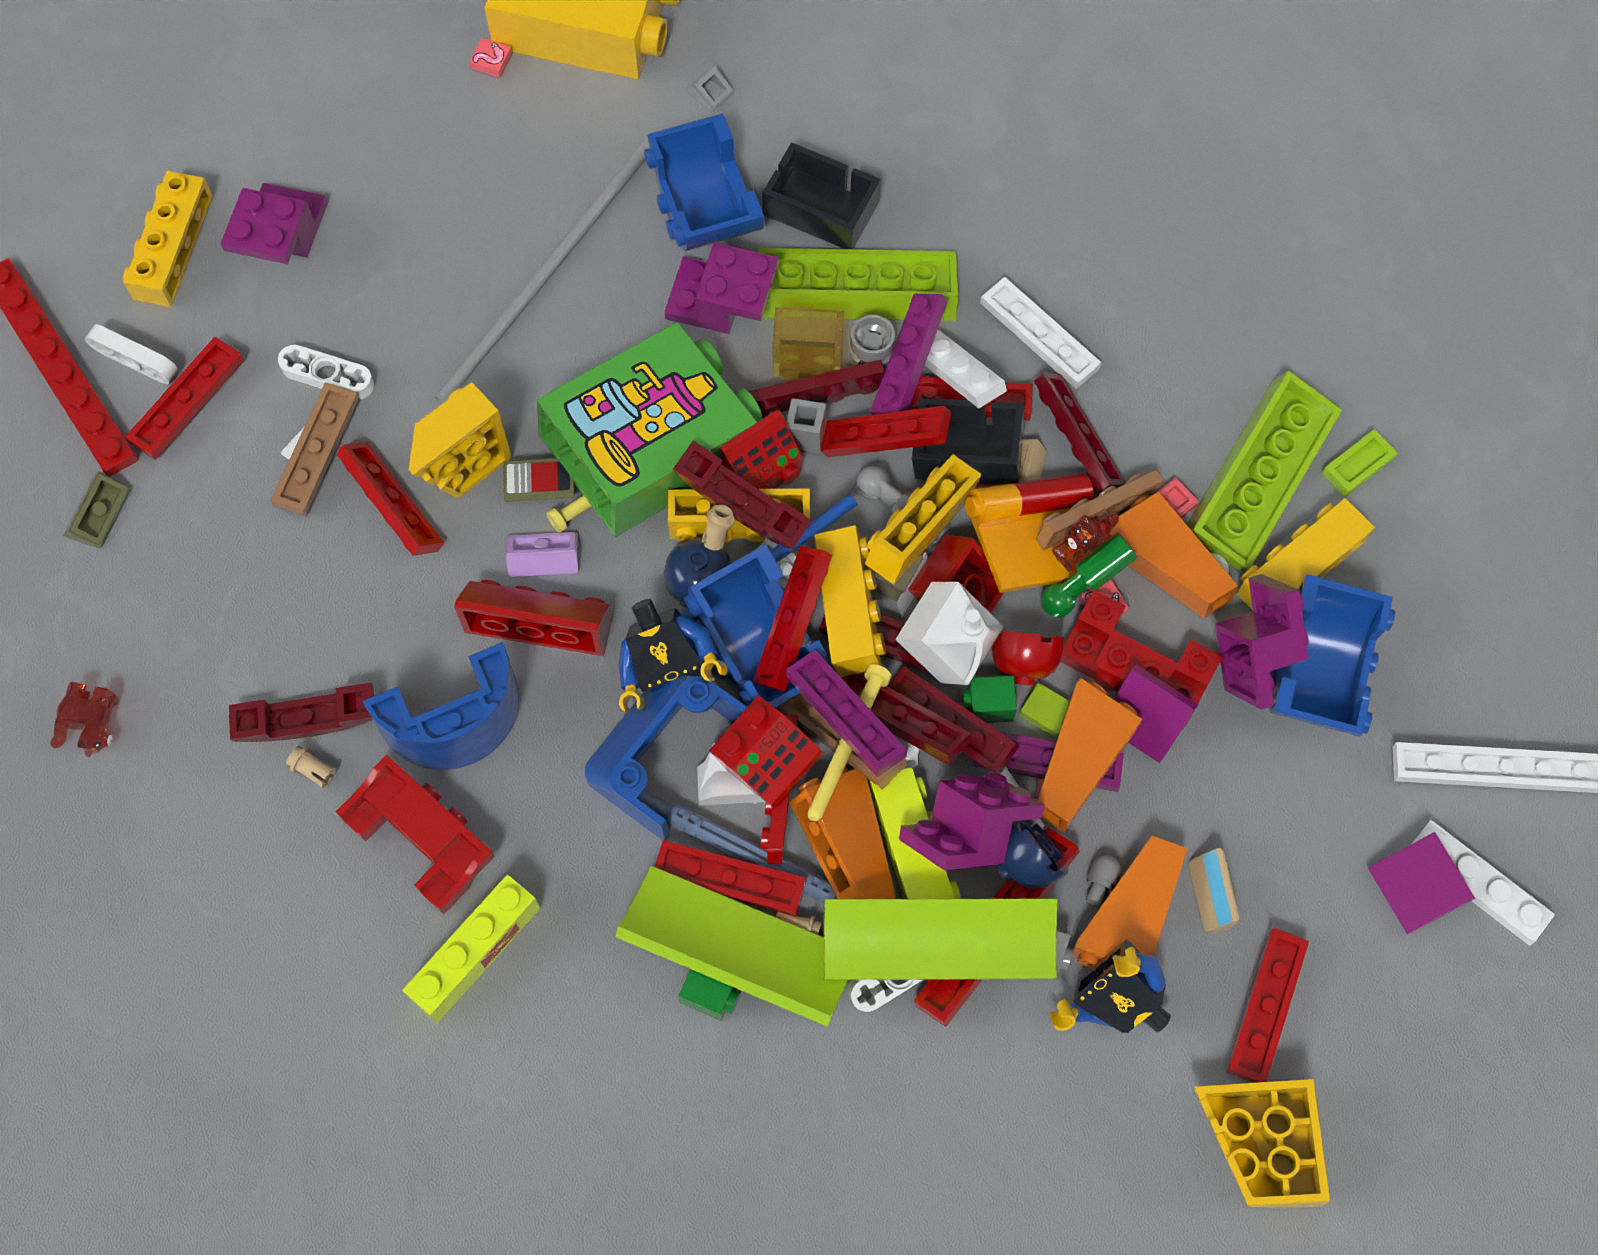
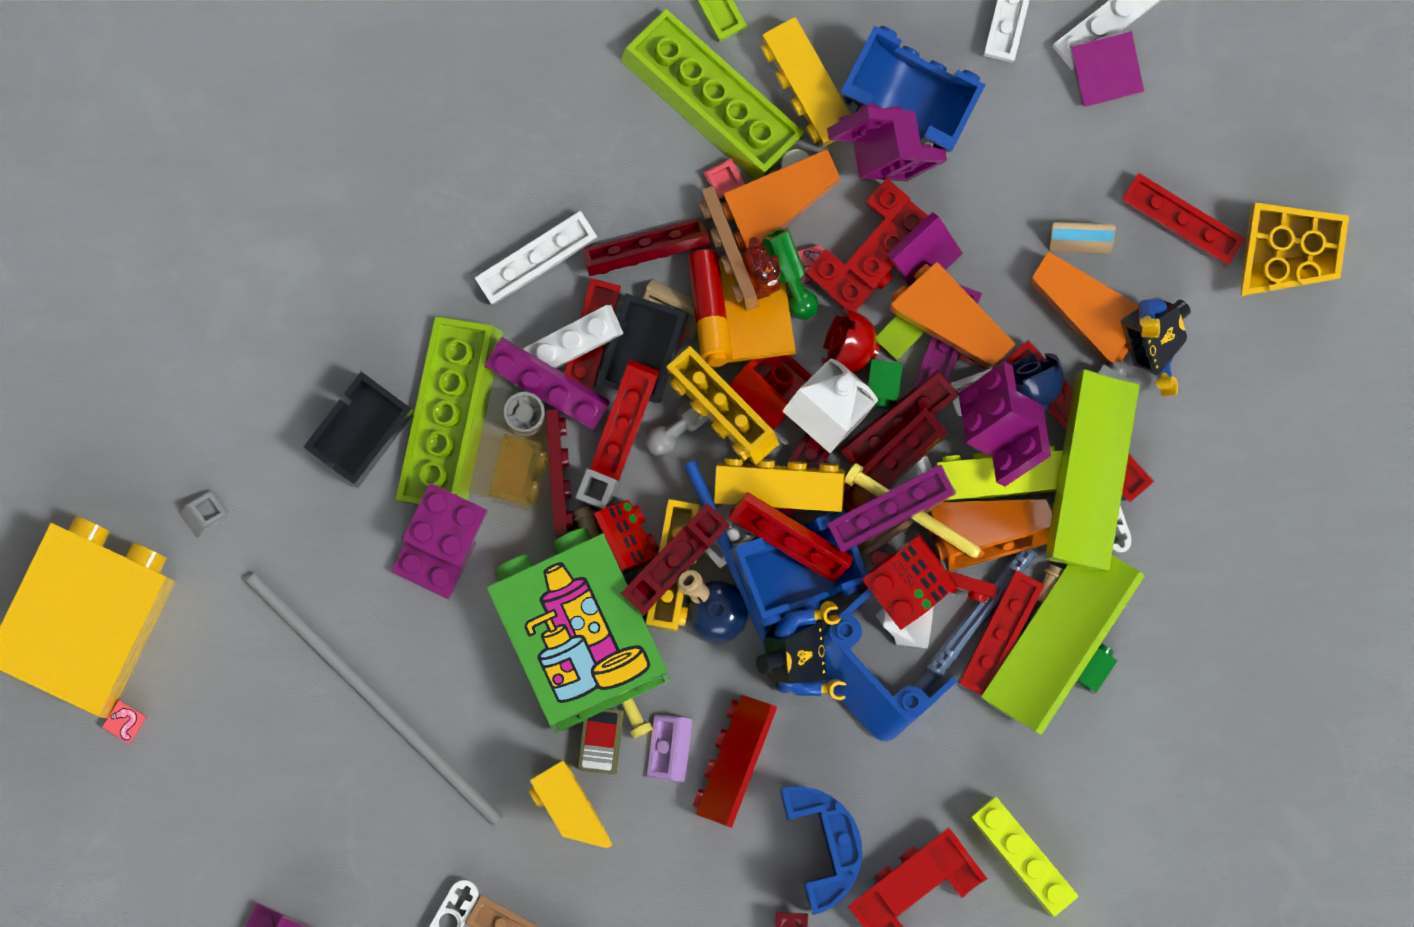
camera: 80 degrees left, 15 degrees up
red plate [336,442,444,556] -> none
blue cylinder [644,114,764,251] -> none
light grey cylinder [1086,855,1121,906] -> none

